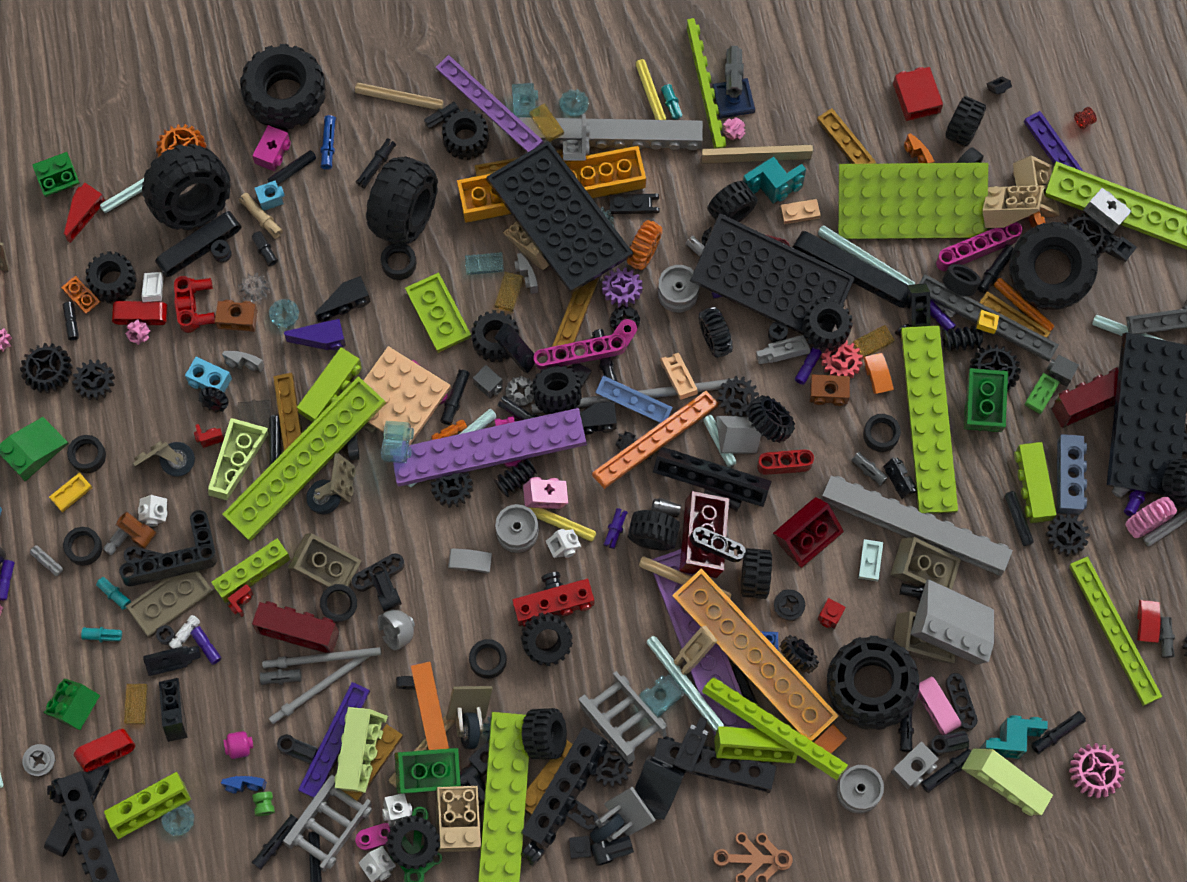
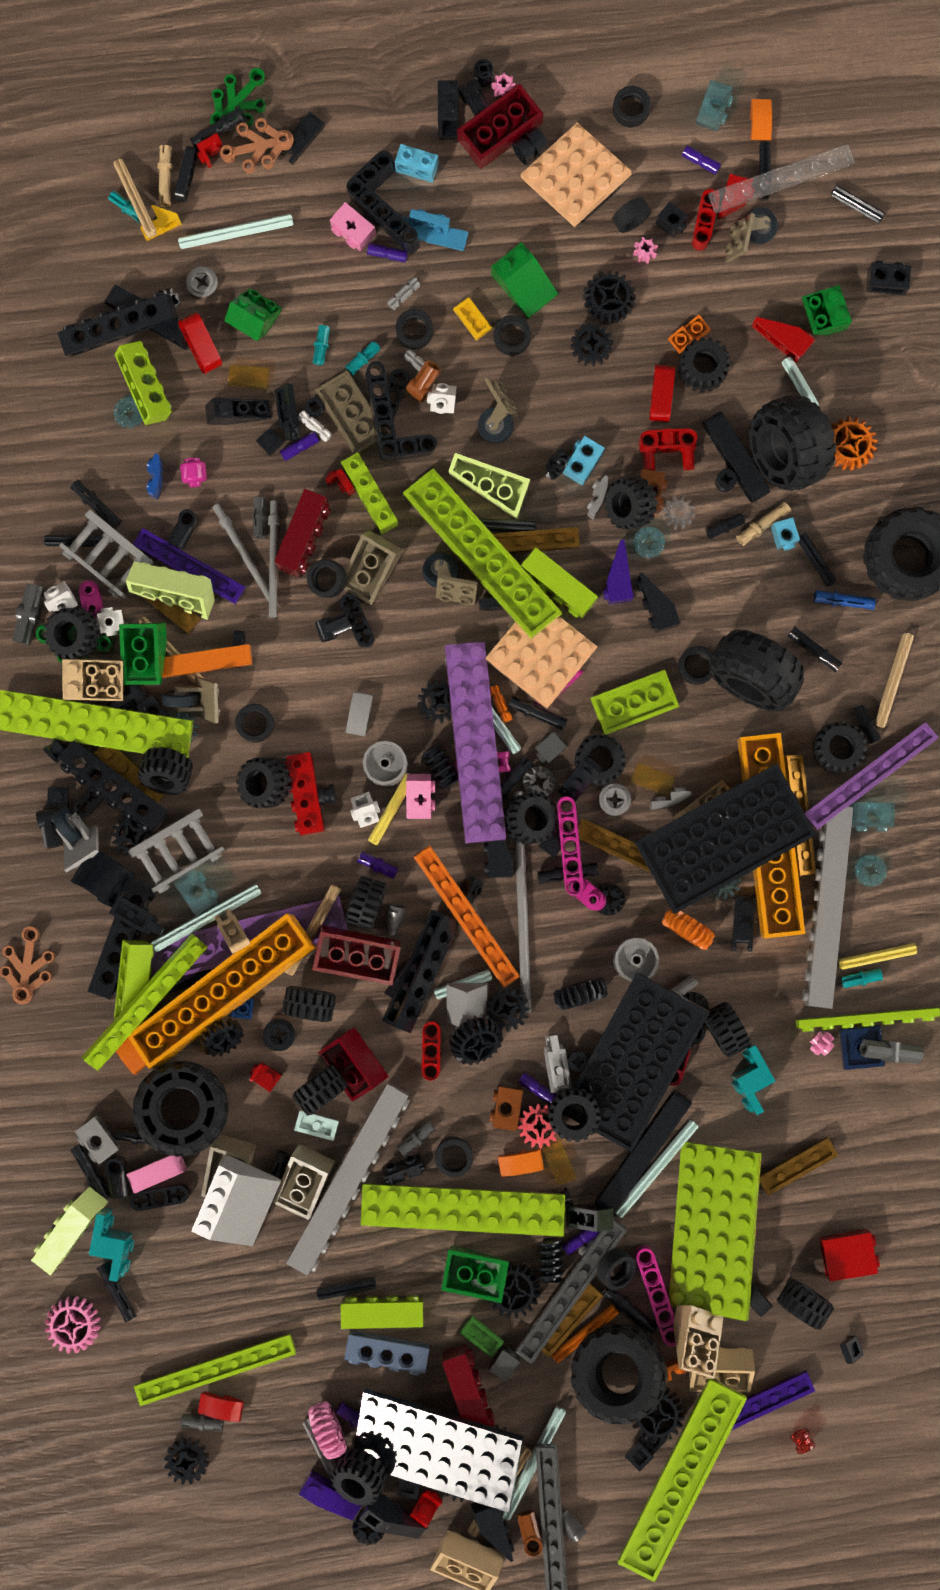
camera: 100 degrees right, 15 degrees up
black piece [62,302,79,341] -> none
bright pink gear [125,320,150,345] -> none
white tile [142,272,164,302] -> none
red bracket [194,424,224,448] -> none
dark pink brick [252,125,291,171] -> none
bright green wheel [252,792,275,816] -> none
light grey cylinder [377,610,415,650] -> none
clear light blue brick [381,421,414,463] -> none
clear light blue tile [465,252,504,275] -> none
clear yellow tile [529,103,564,142] -> none
light grey bracket [563,114,590,161] -> none
medium blue plate [595,376,673,423] -> none
medium lavender gear [602,268,643,307] -> none
light nougat plate [660,353,698,400] -> none
beam [690,527,746,563] -> none
tan tile [701,145,813,163] -> none
light nougat plate [780,199,821,224] -> none
light grey wheel [837,765,884,814] -> none
orange slope [904,133,935,163] -> none
yellow plate [976,310,999,334] -> none
black gear [1046,514,1090,556] -> none
brick [1083,188,1131,234] -> none
none -> black plate [256,428,284,456]
none -> black tyre [292,1065,348,1116]
none -> light grey gear [599,784,631,816]
none -> black tyre [604,477,658,530]
none -> black brick [866,261,911,296]

